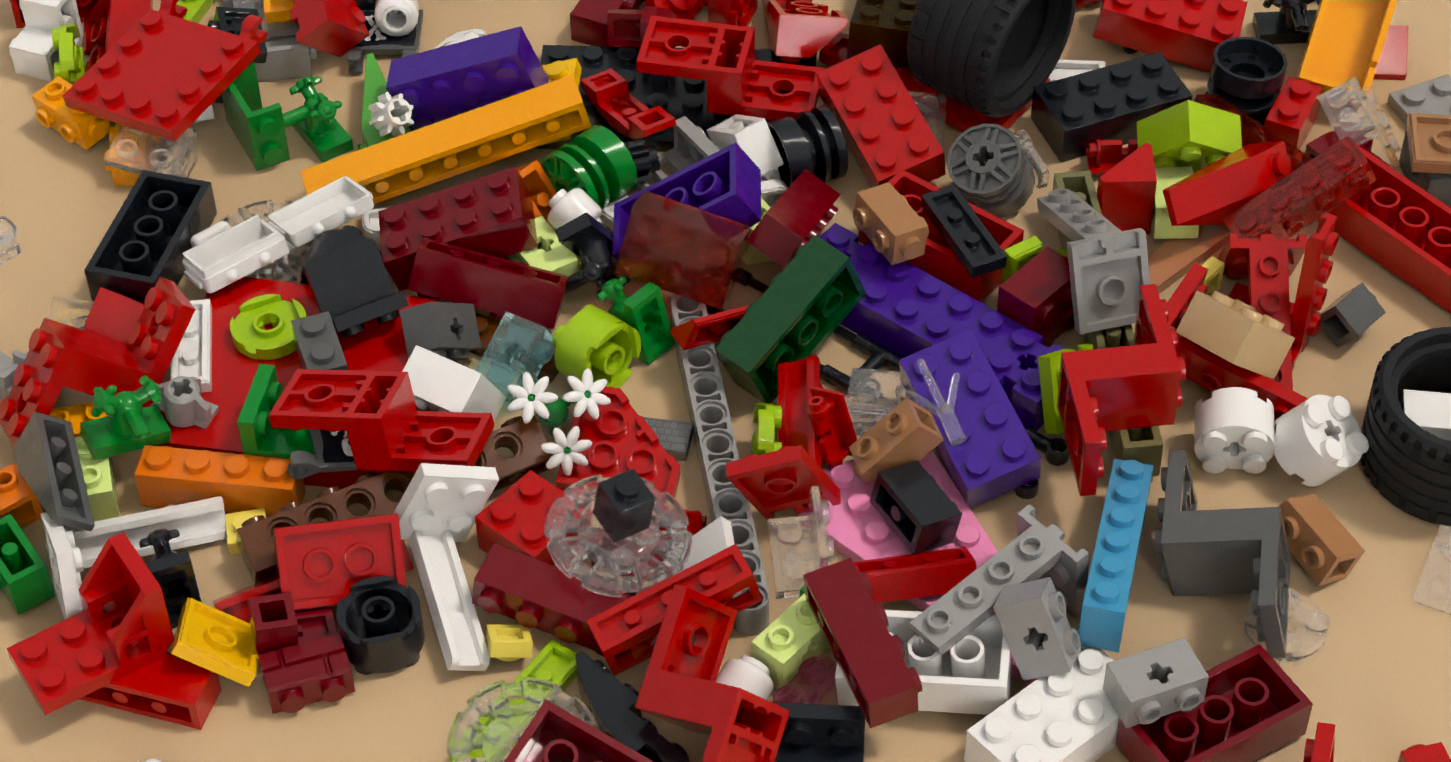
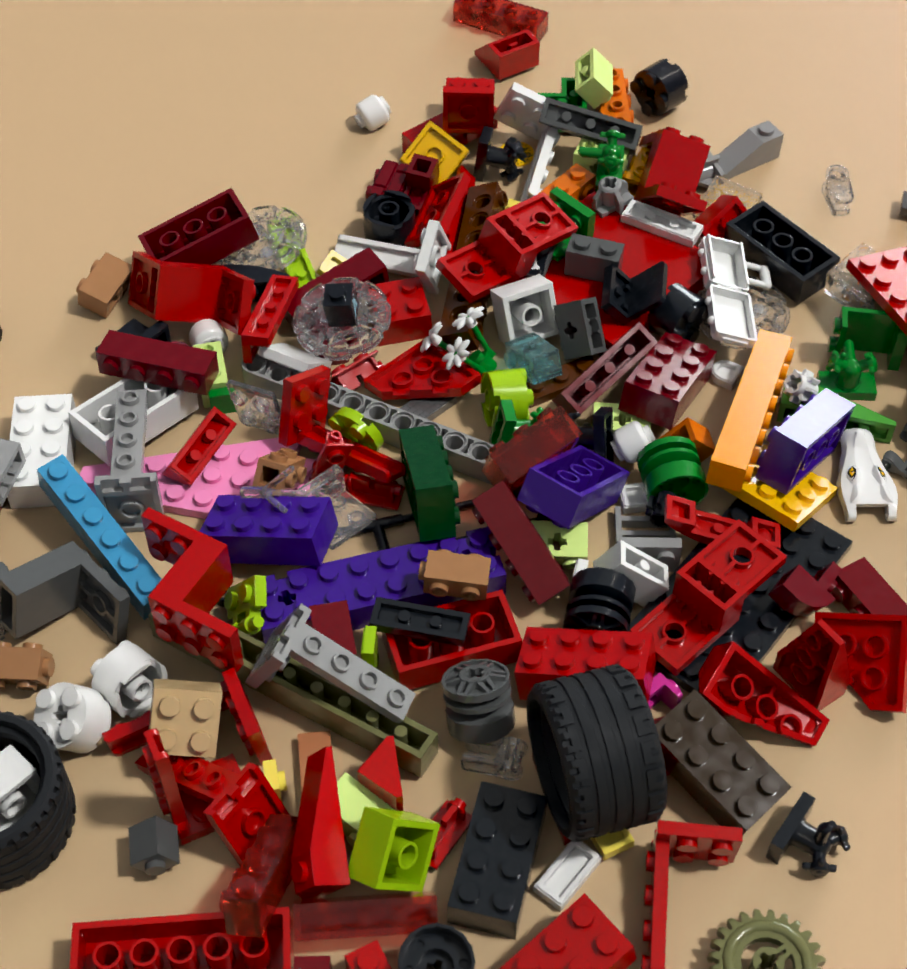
camera: 125 degrees right, 5 degrees up
lime plate [230,294,307,360] -> none
red slope [670,304,750,350] -> none
black brick [870,461,962,555] -> none
light grey brick [993,577,1081,681] -> none

